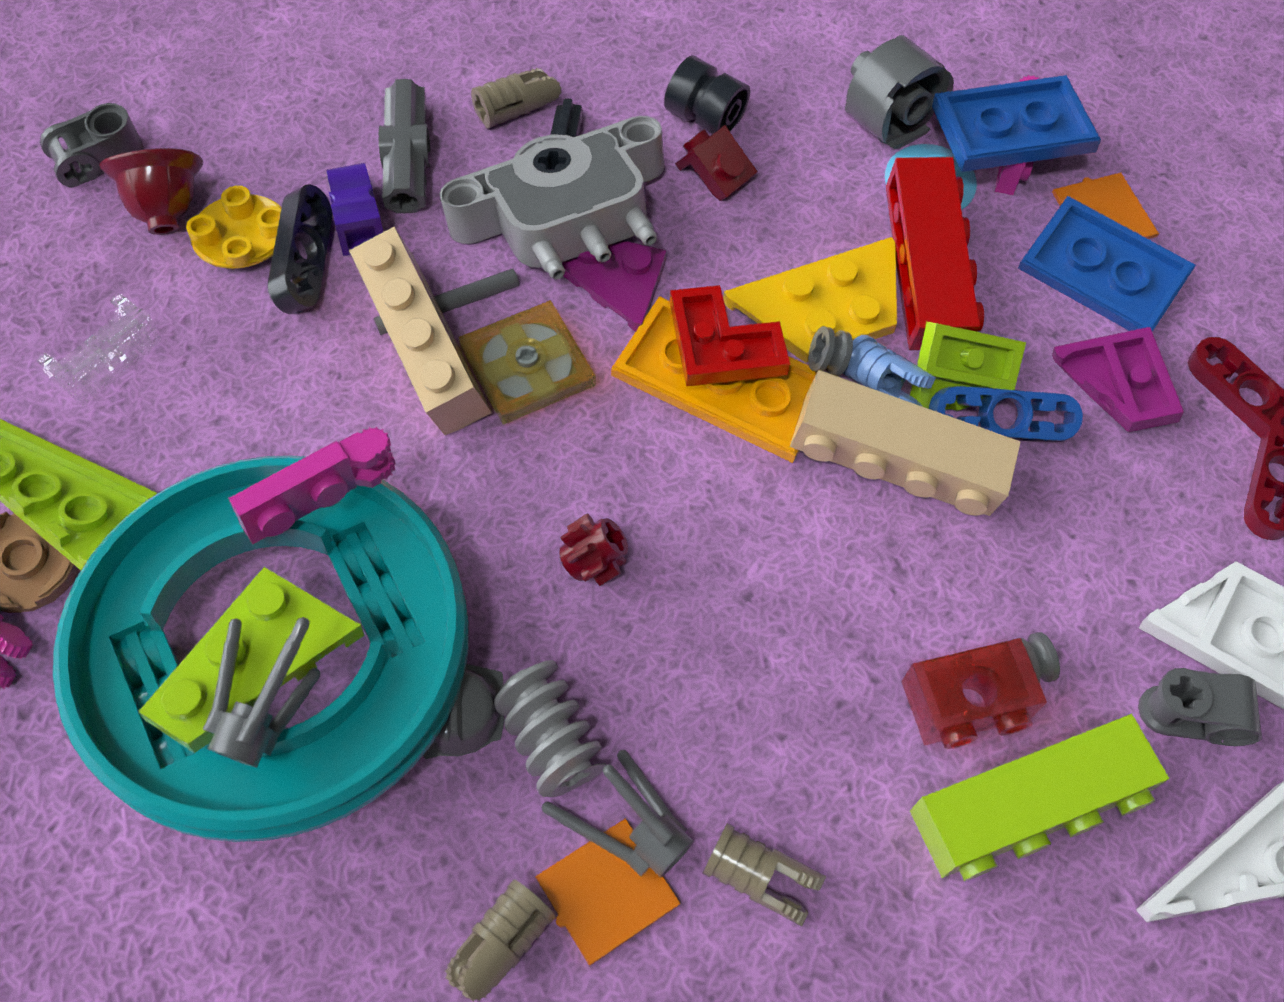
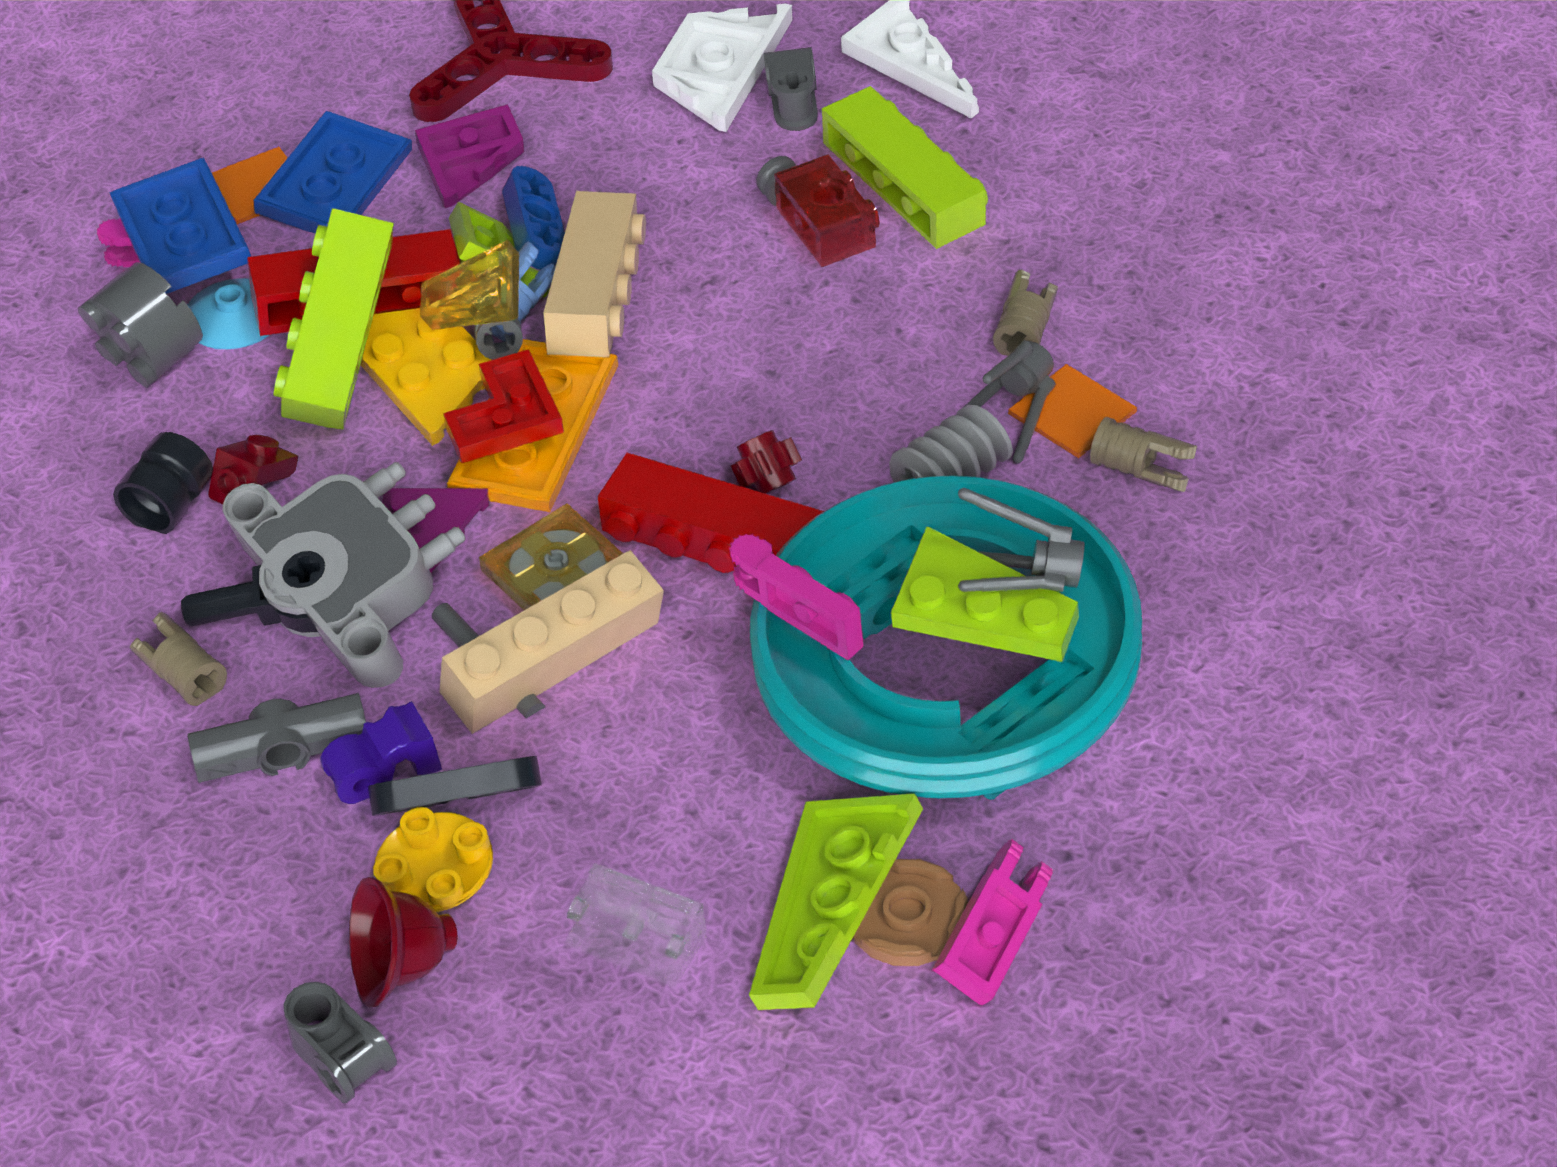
camera: 95 degrees left, 15 degrees down
none -> lime brick [273,208,394,430]
none -> clear yellow wing [420,240,519,330]
none -> red brick [597,452,824,573]

